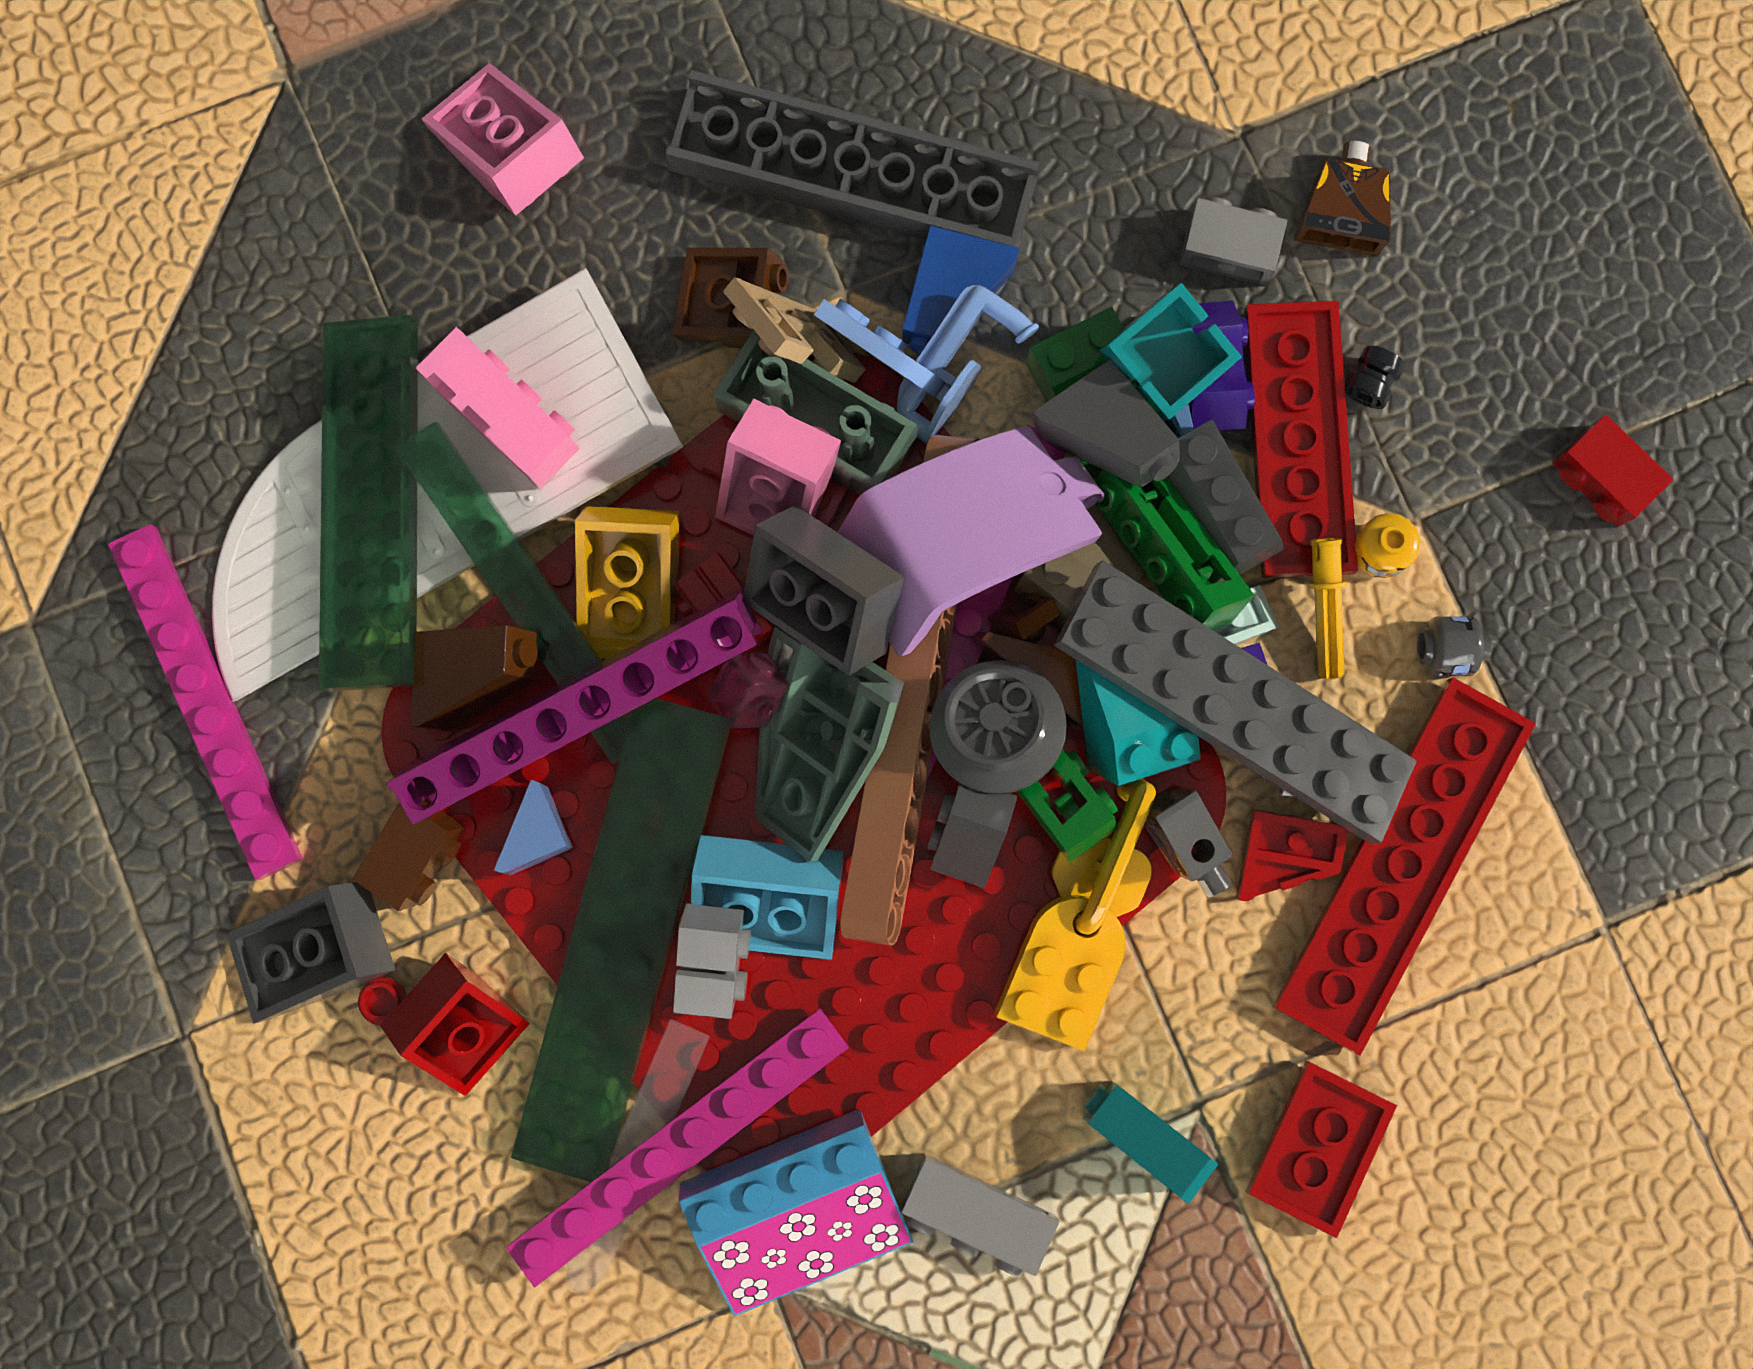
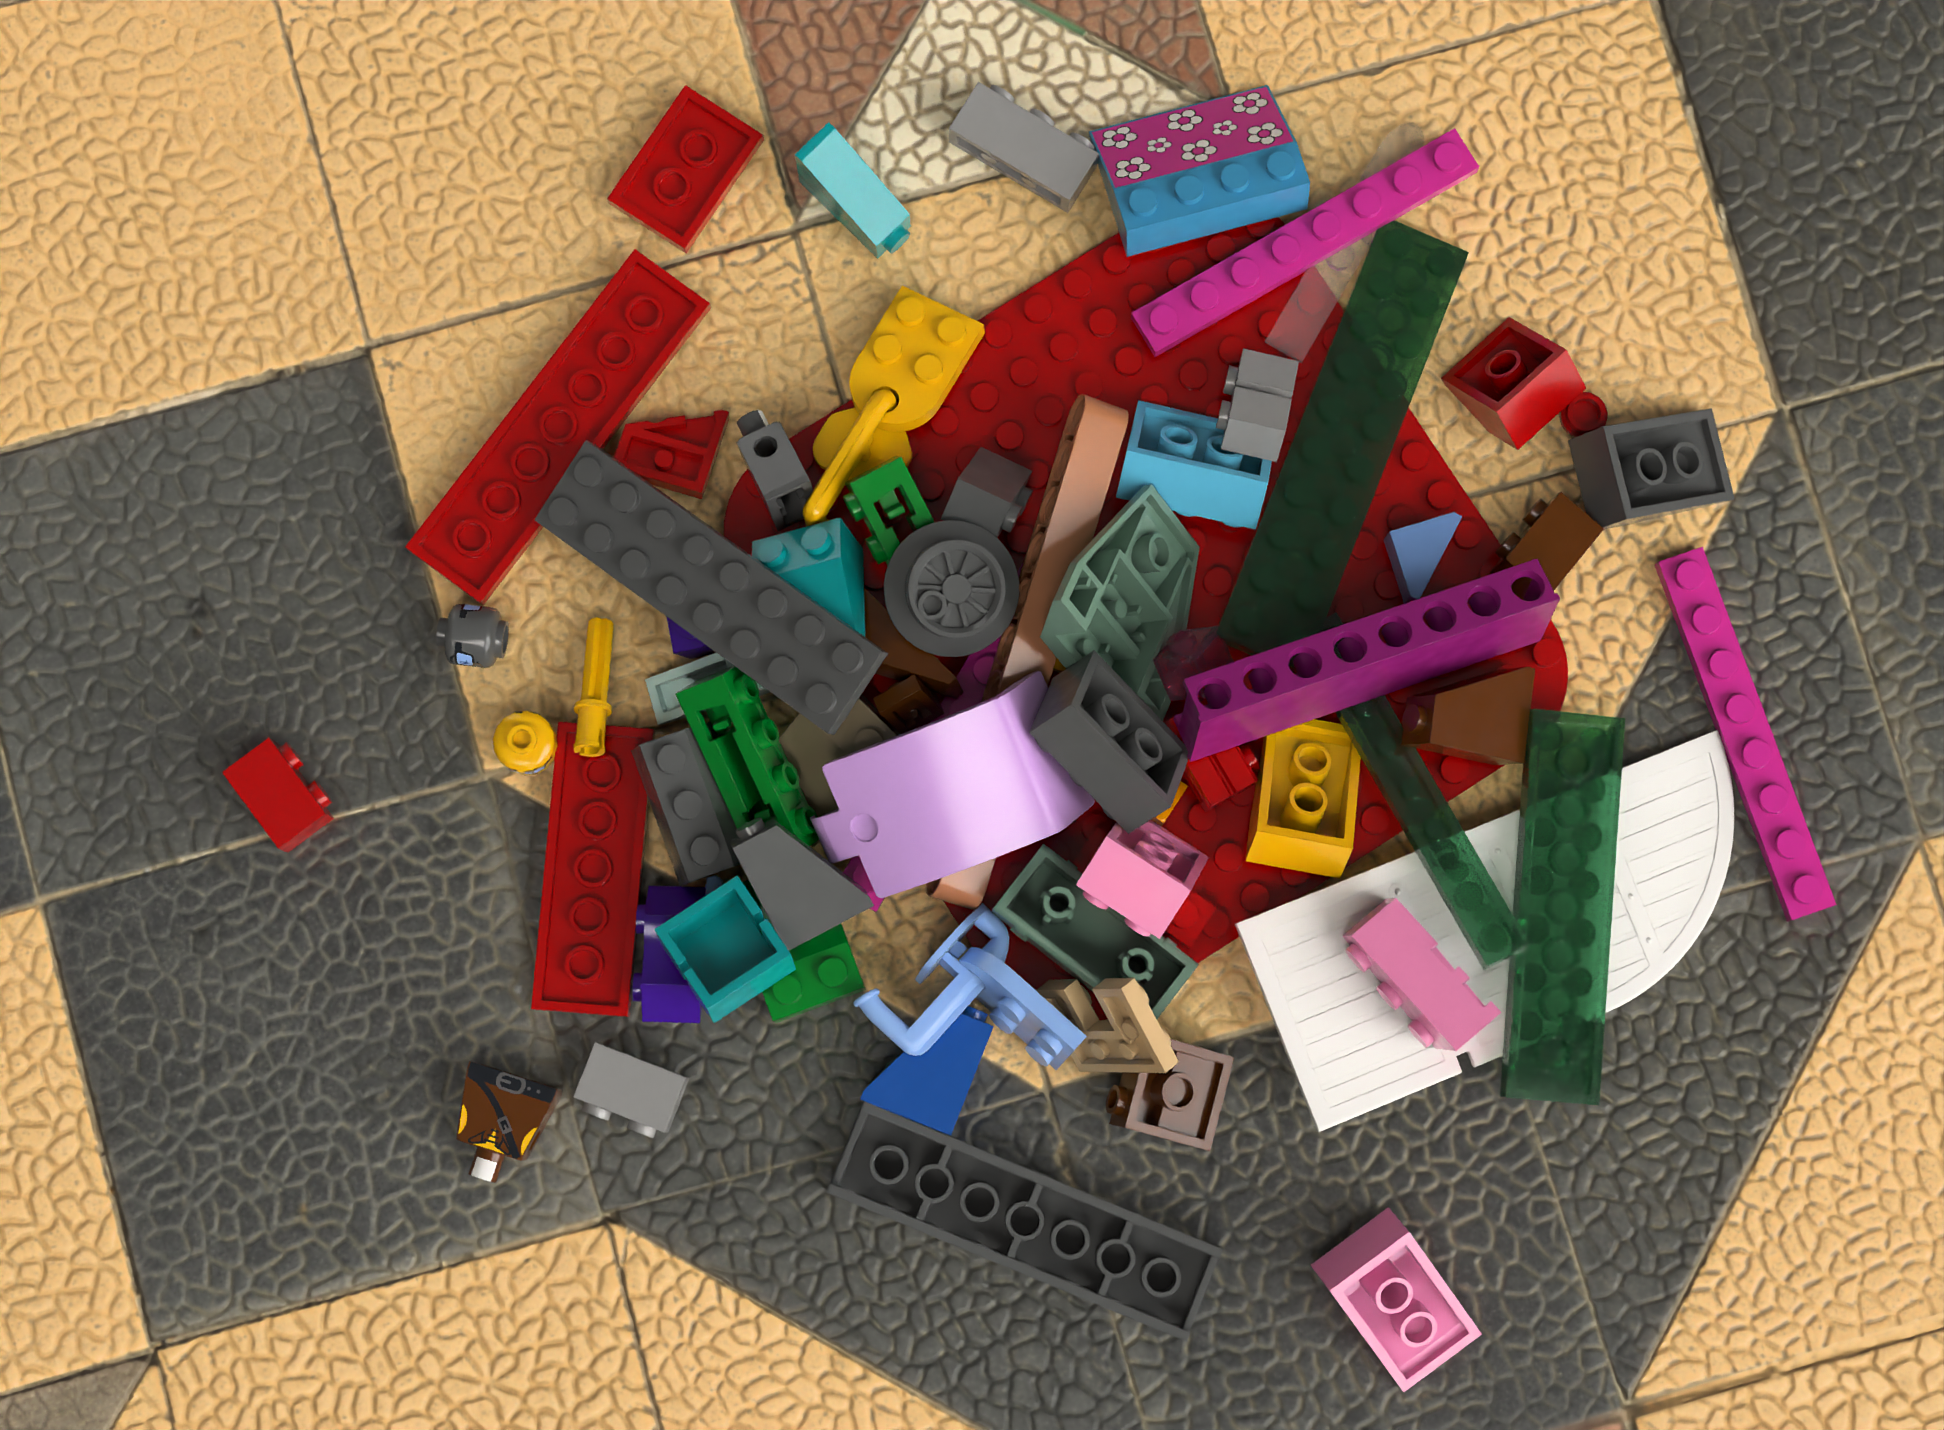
camera: 175 degrees left, 0 degrees up
black wheel [1345,345,1406,409] -> none

